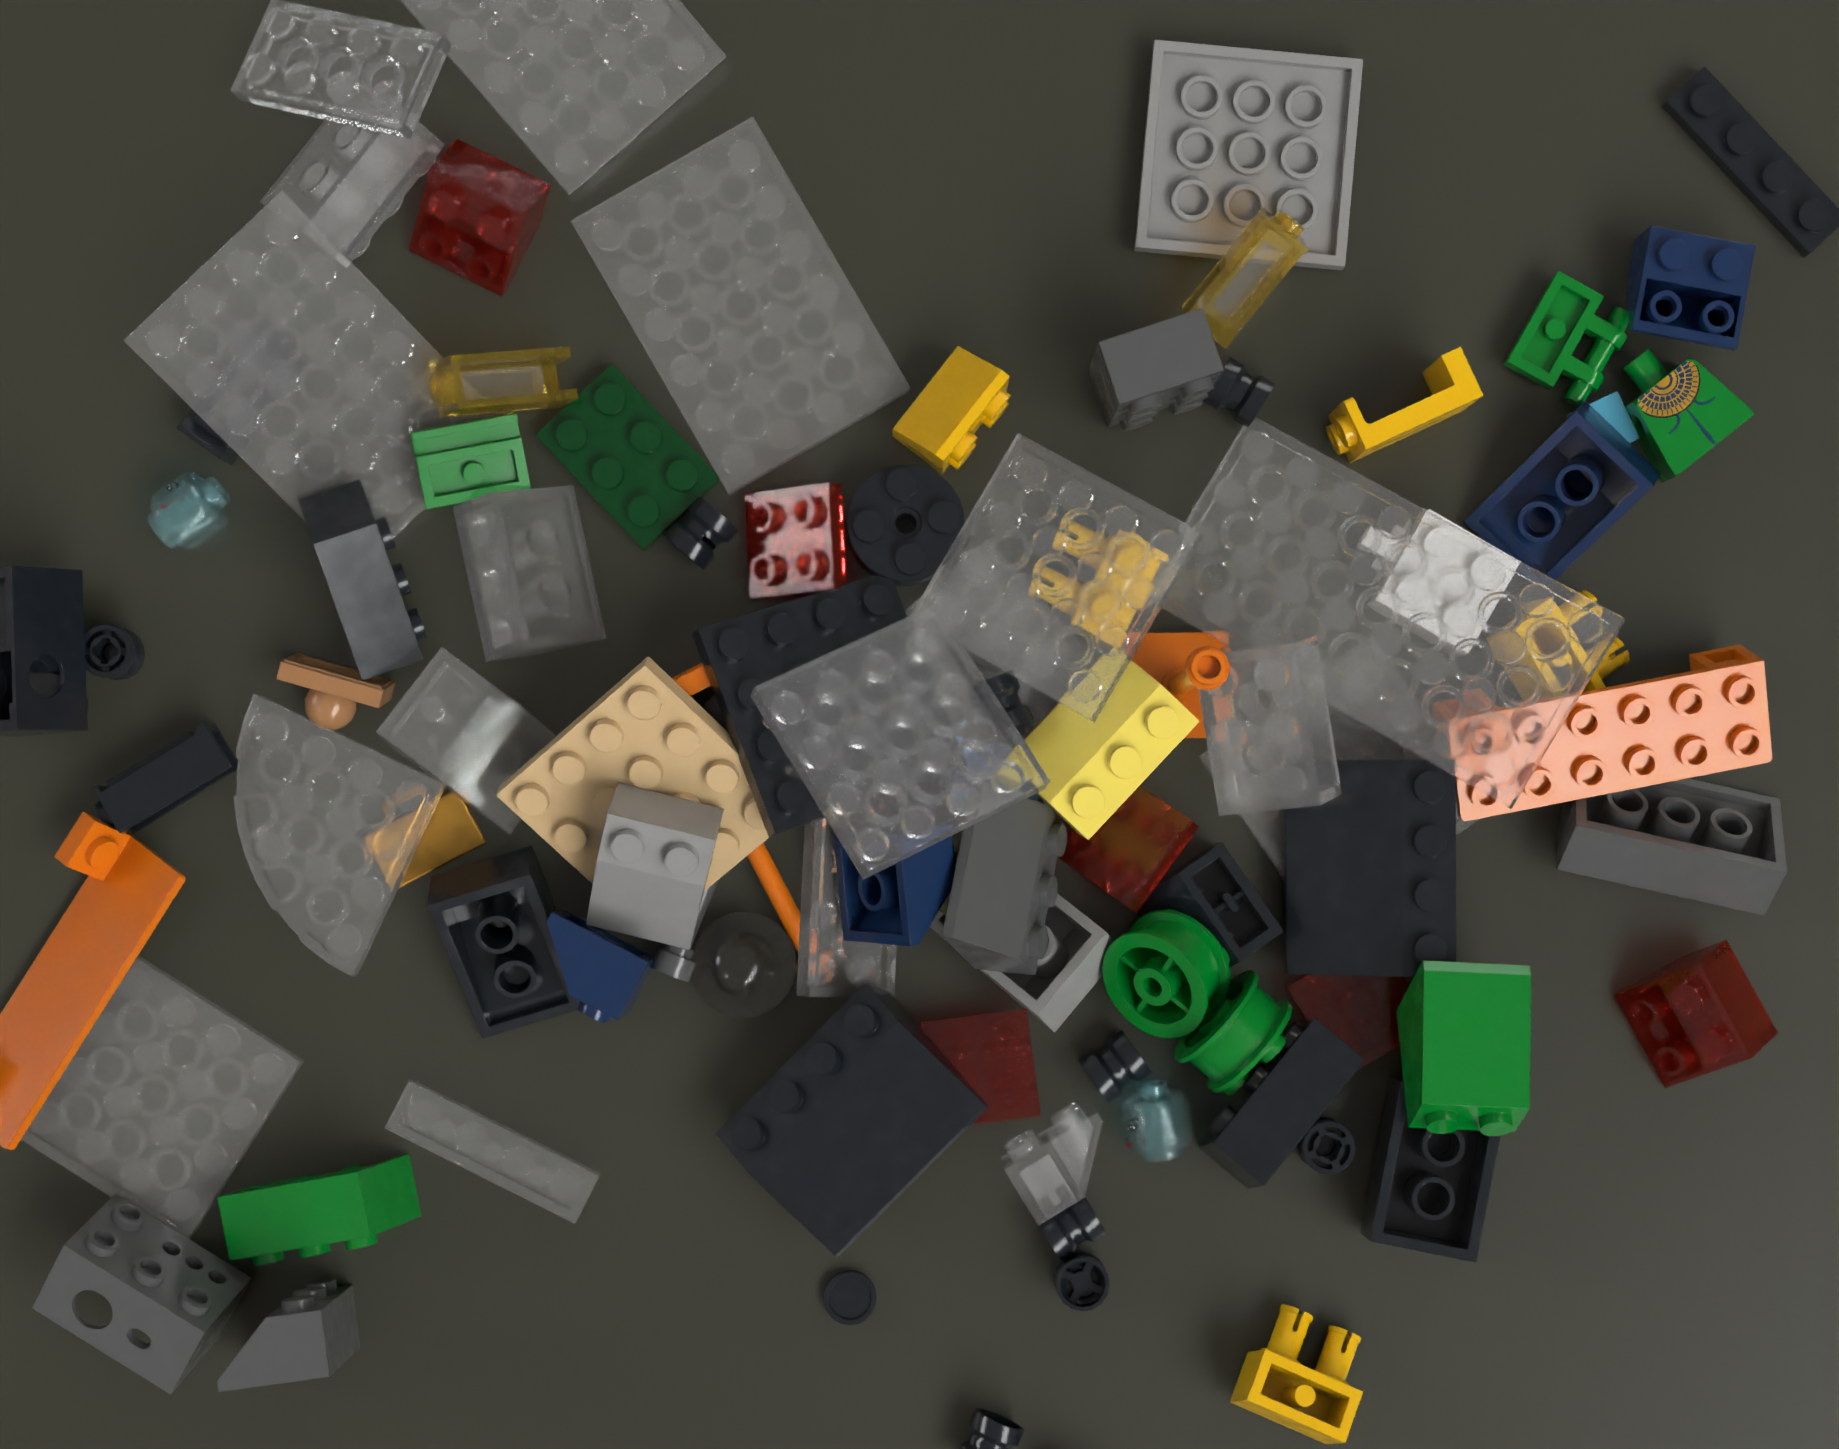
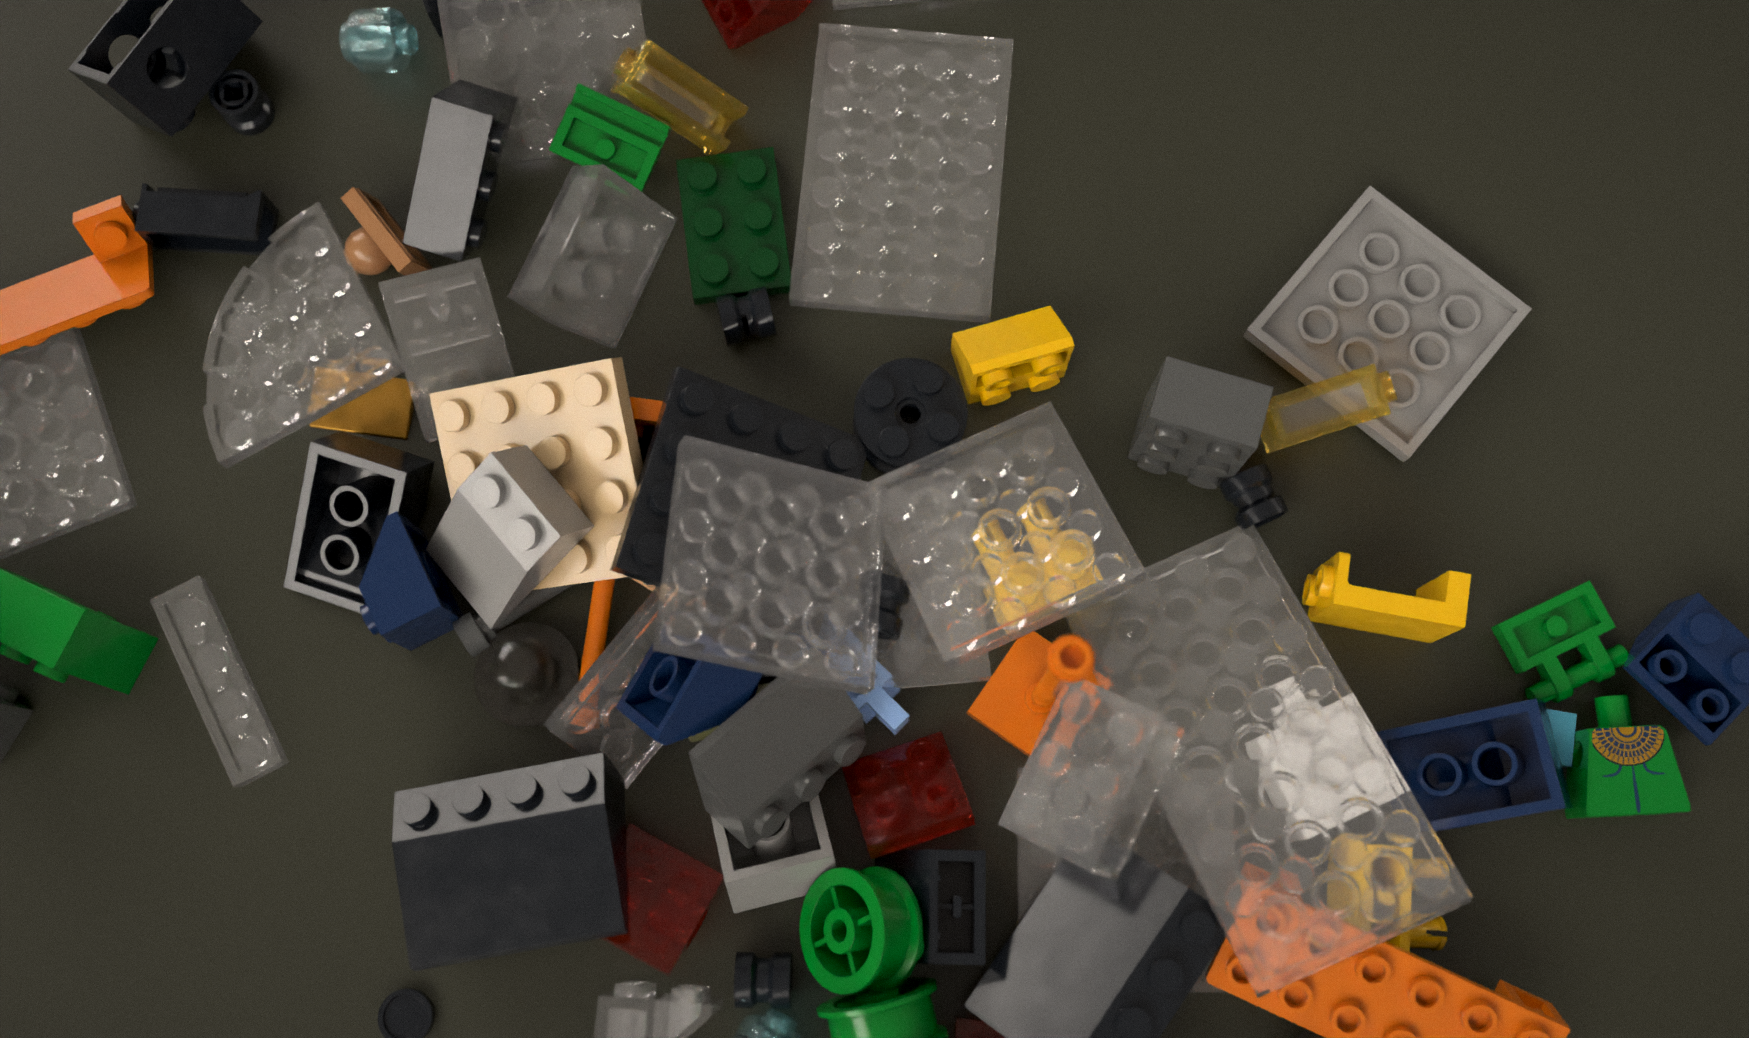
camera: 45 degrees right, 10 degrees down
clear red plate [745,482,846,599] -> none
light yellow slope [1003,645,1200,840] -> none

